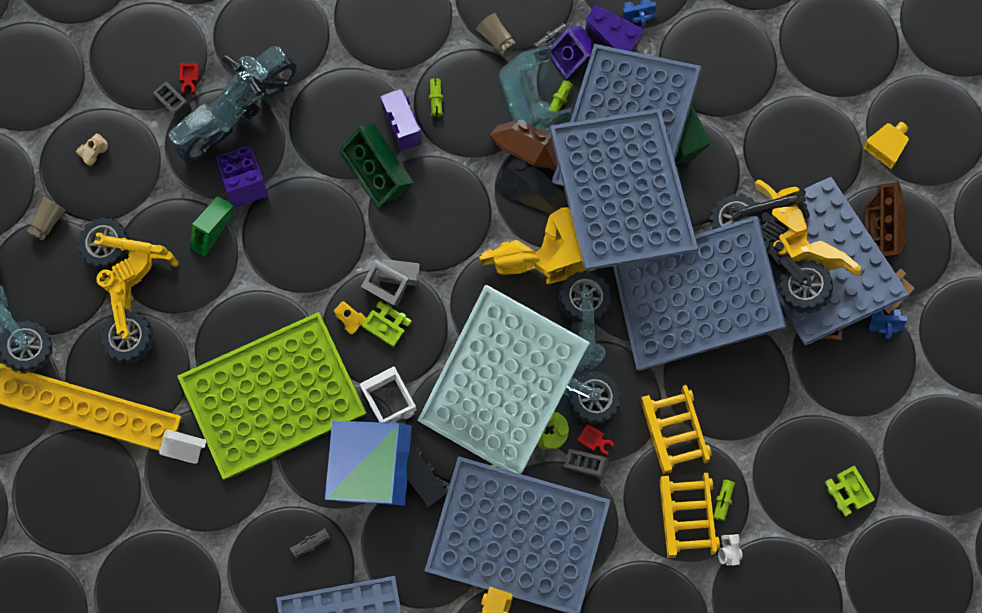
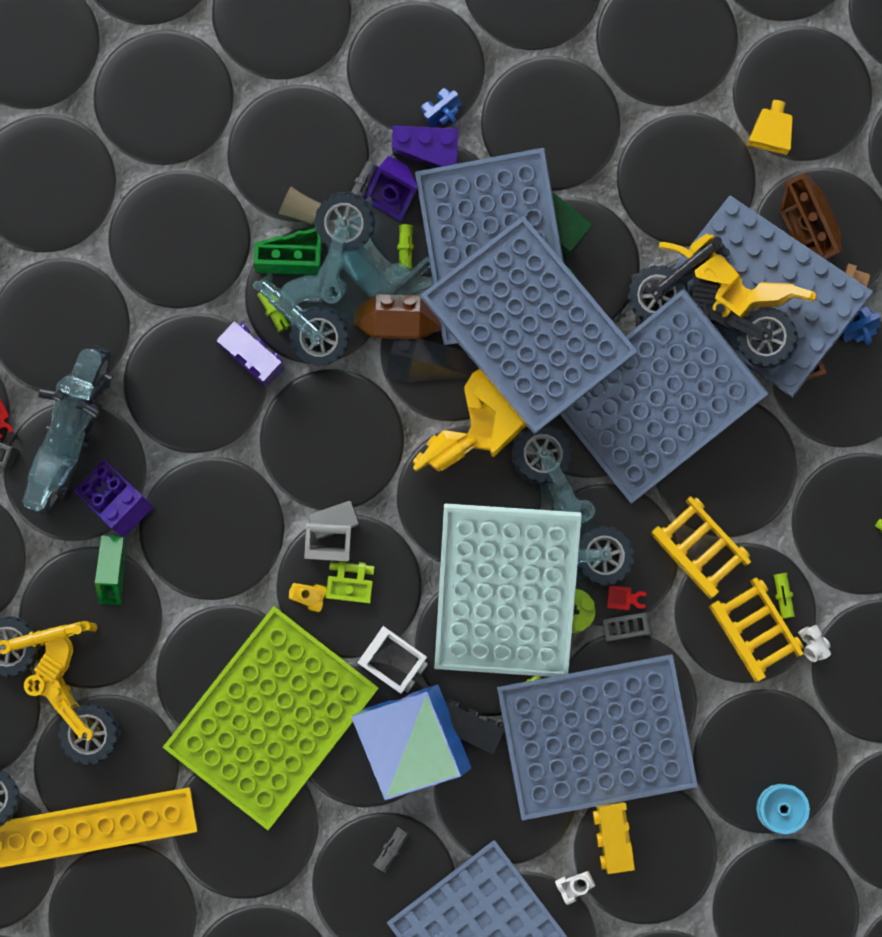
camera: 30 degrees left, 10 degrees up
white panel [159,430,206,464] -> none
dark green slope [339,124,414,208] -> none
none -> piece [253,191,376,366]
none -> green wedge [253,226,322,275]

